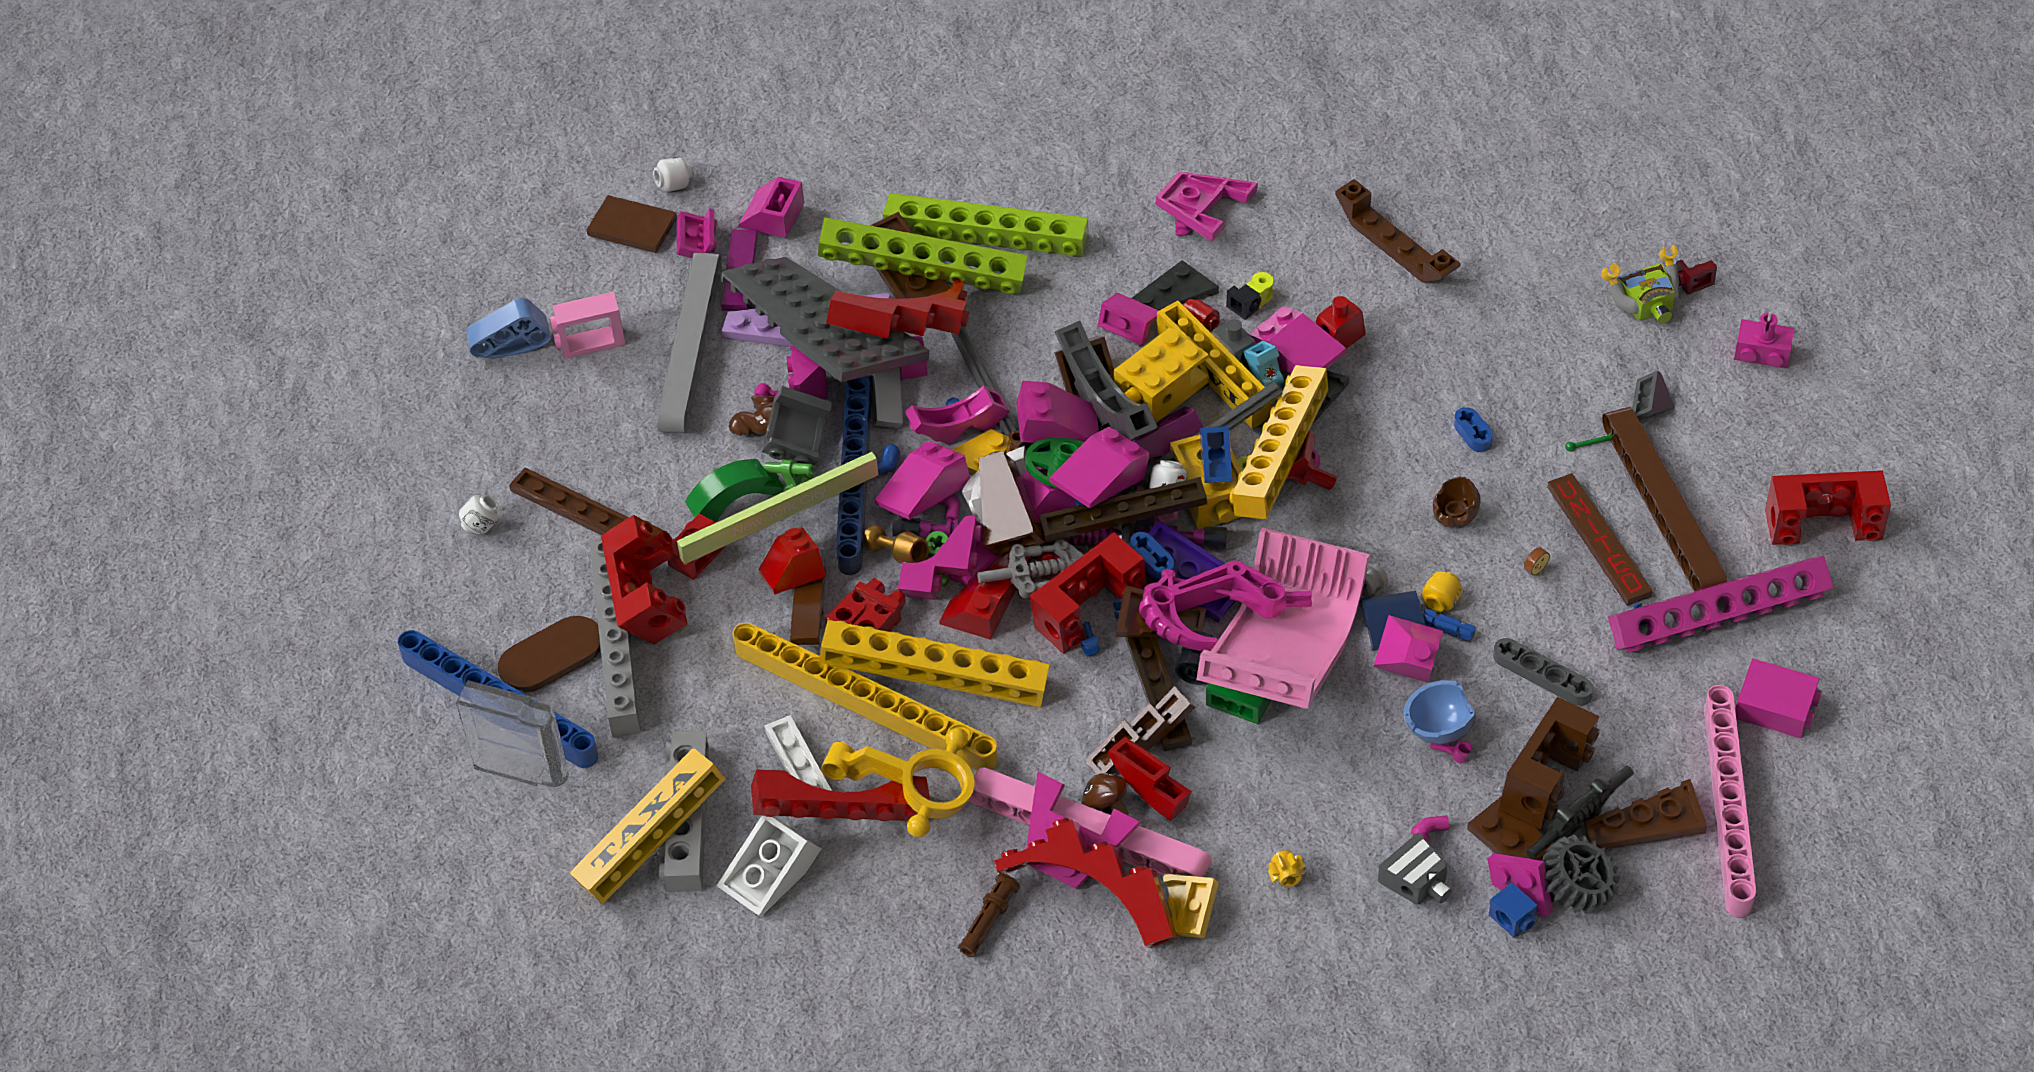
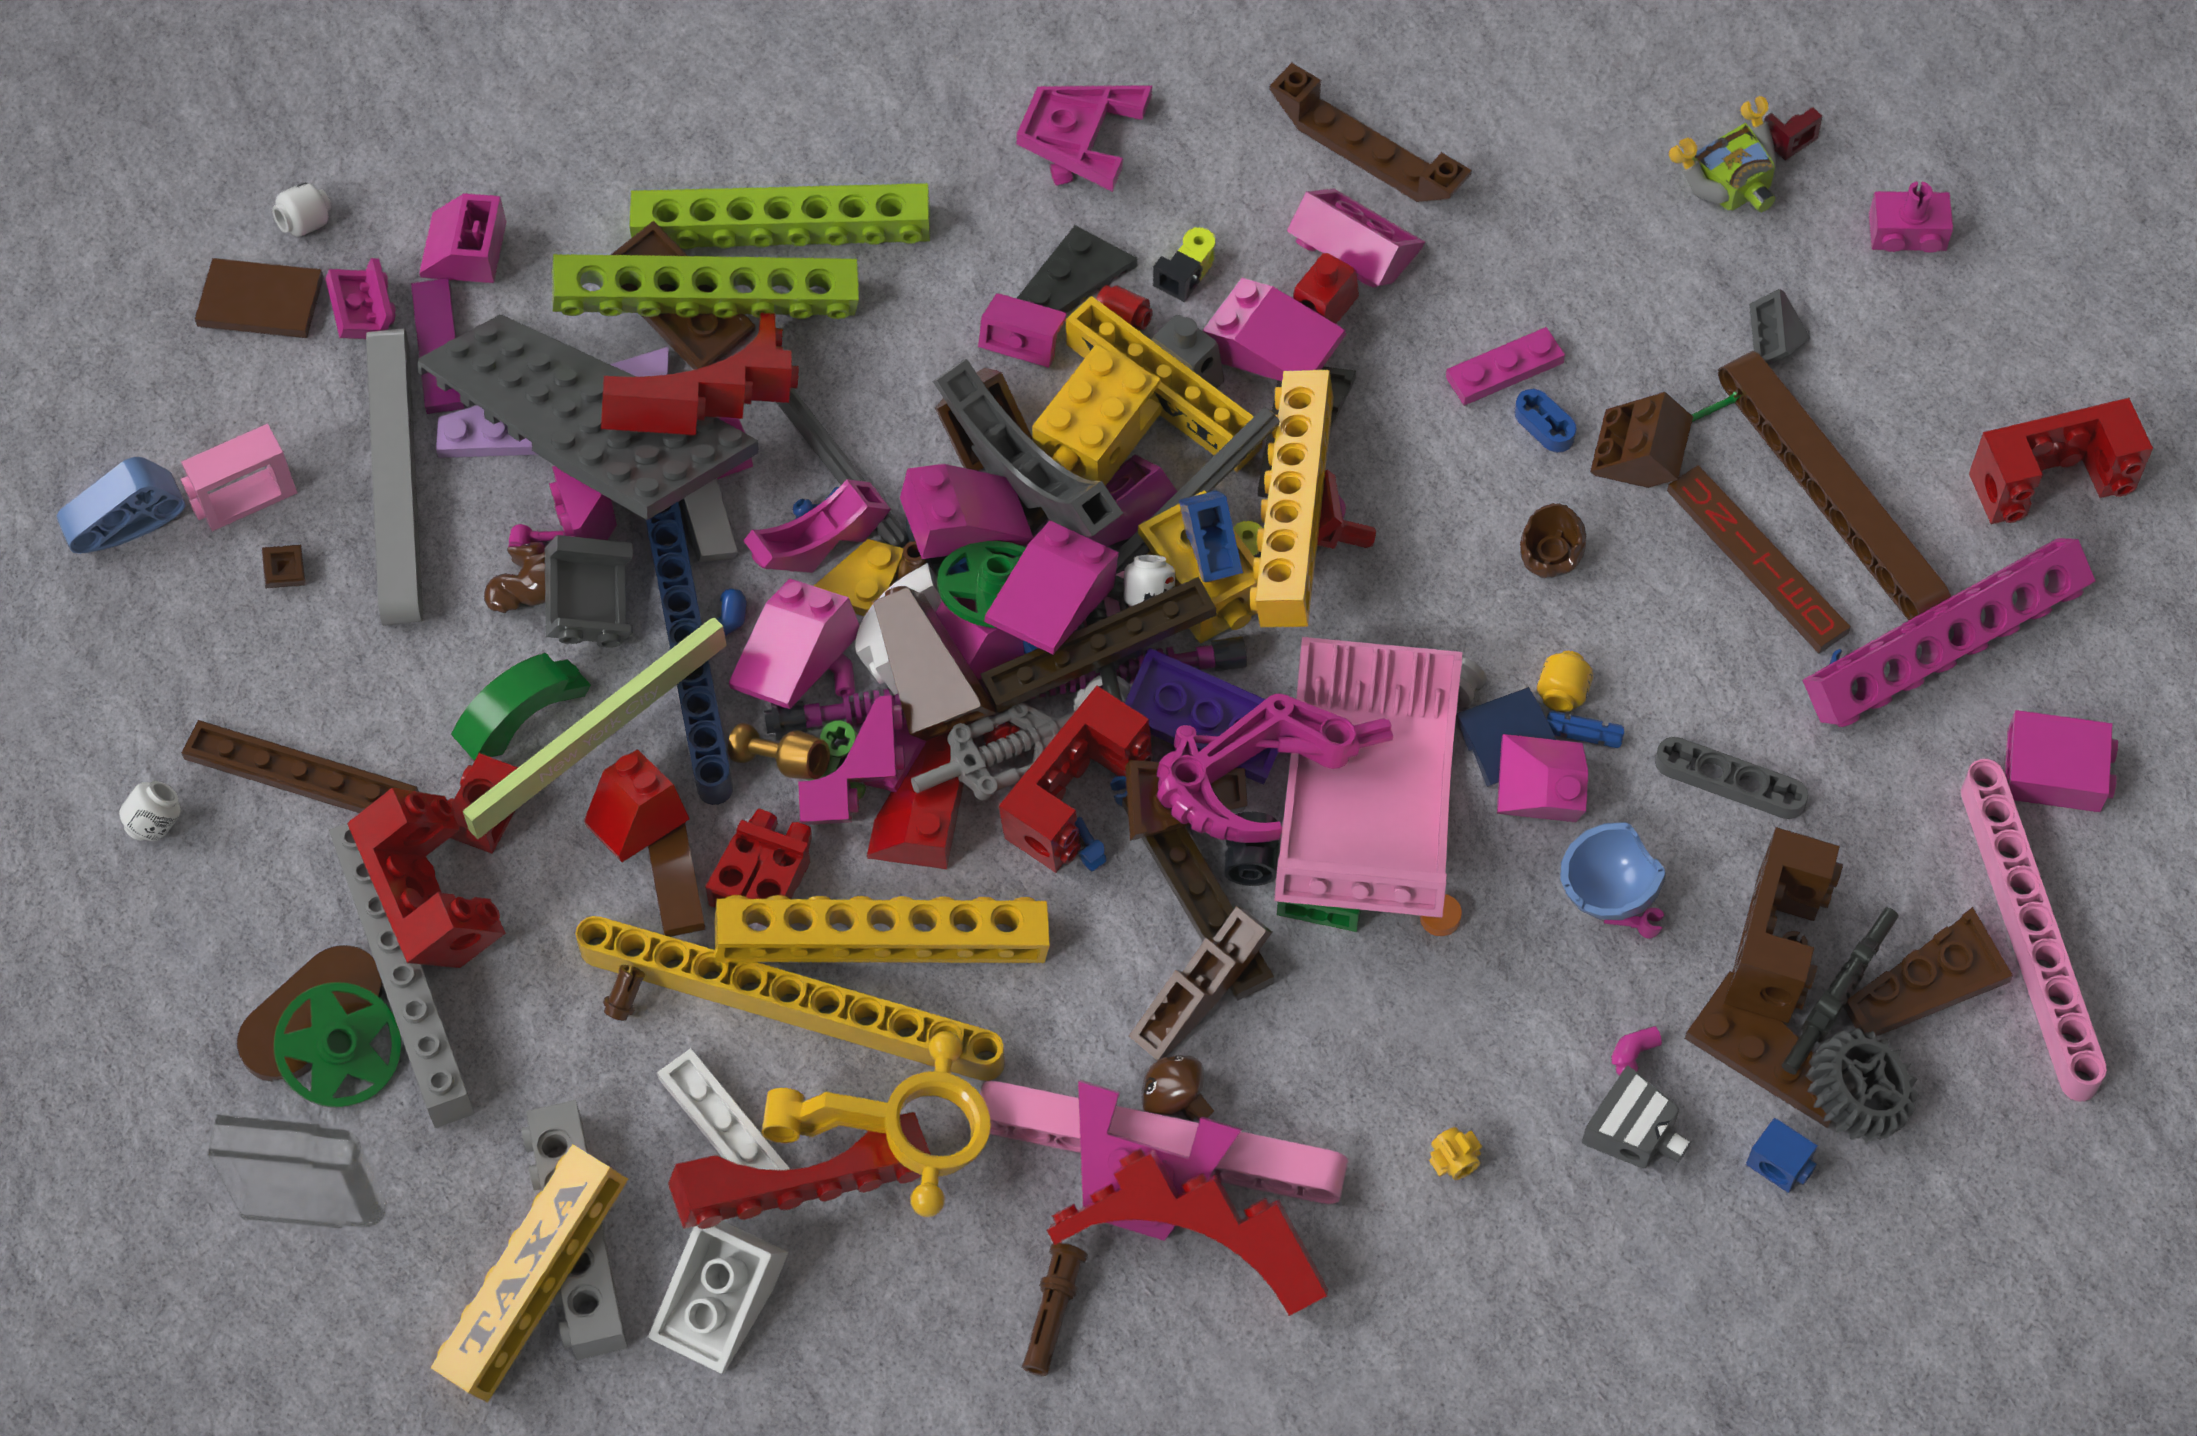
camera: 15 degrees left, 10 degrees up
blue beam [397,630,598,768] -> none
bright green piece [764,460,814,492] -> none
red slope [1108,737,1192,821] -> none
blue beam [1128,532,1174,579] -> none
yellow wing [1163,874,1219,938] -> none
medium azure leg [1243,341,1284,388] -> none
dark pink wing [1487,853,1553,917] -> none
dark orange tile [1524,547,1550,576] -> none
none -> reddish brown tile [261,544,305,589]
none -> green wheel [274,982,401,1108]
none -> reddish brown pin [603,965,645,1021]
none -> dark pink slope [1287,188,1425,288]
none -> orange tile [1420,894,1462,936]
none -> dark pink plate [1446,327,1565,406]
none -> reddish brown slope [1590,392,1693,488]

